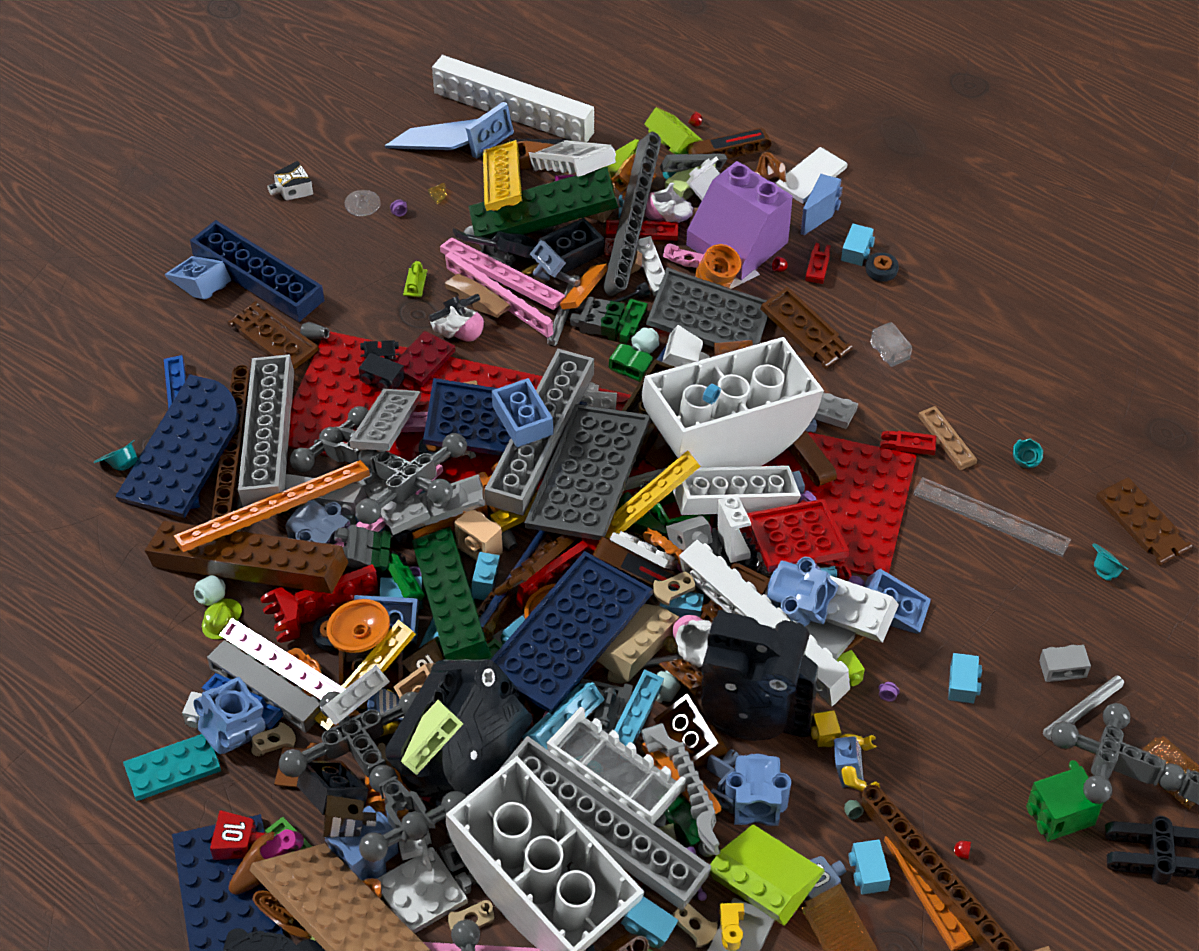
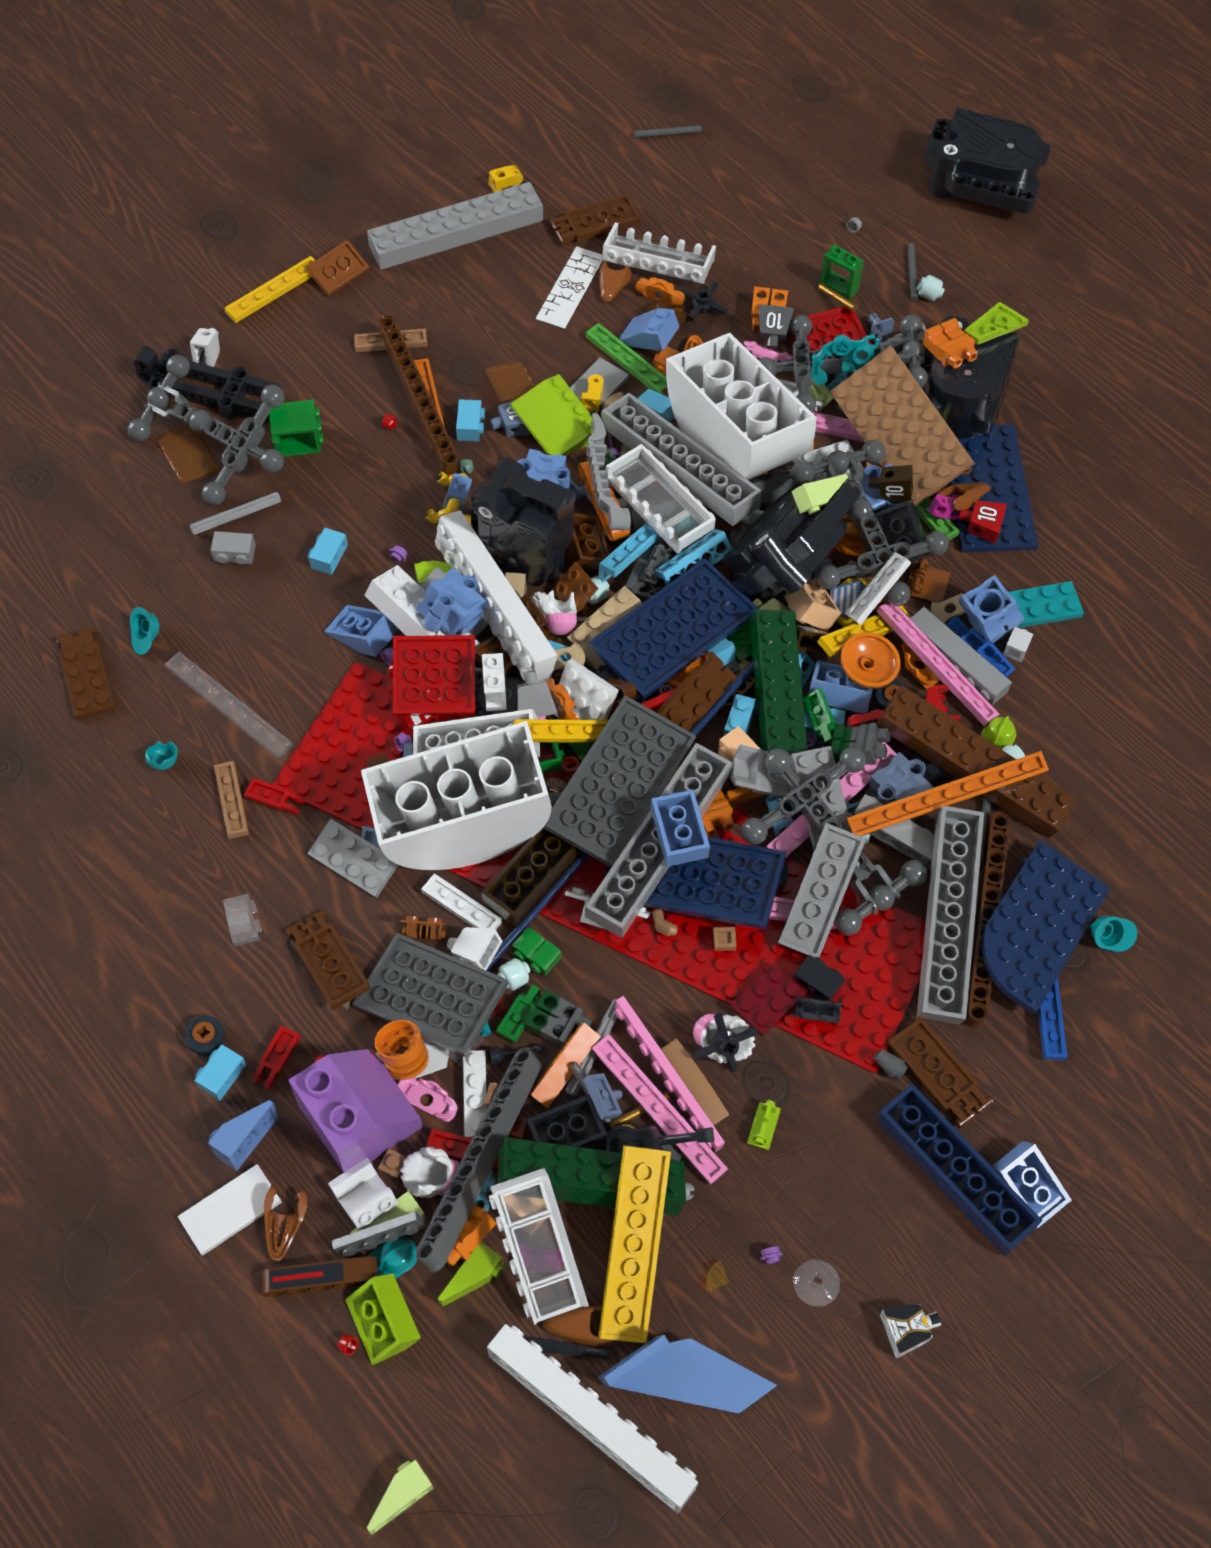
camera: 170 degrees left, 10 degrees up
dark azure tile [703,384,721,405] -> none
none -> yellowish green slope [367,1460,434,1535]

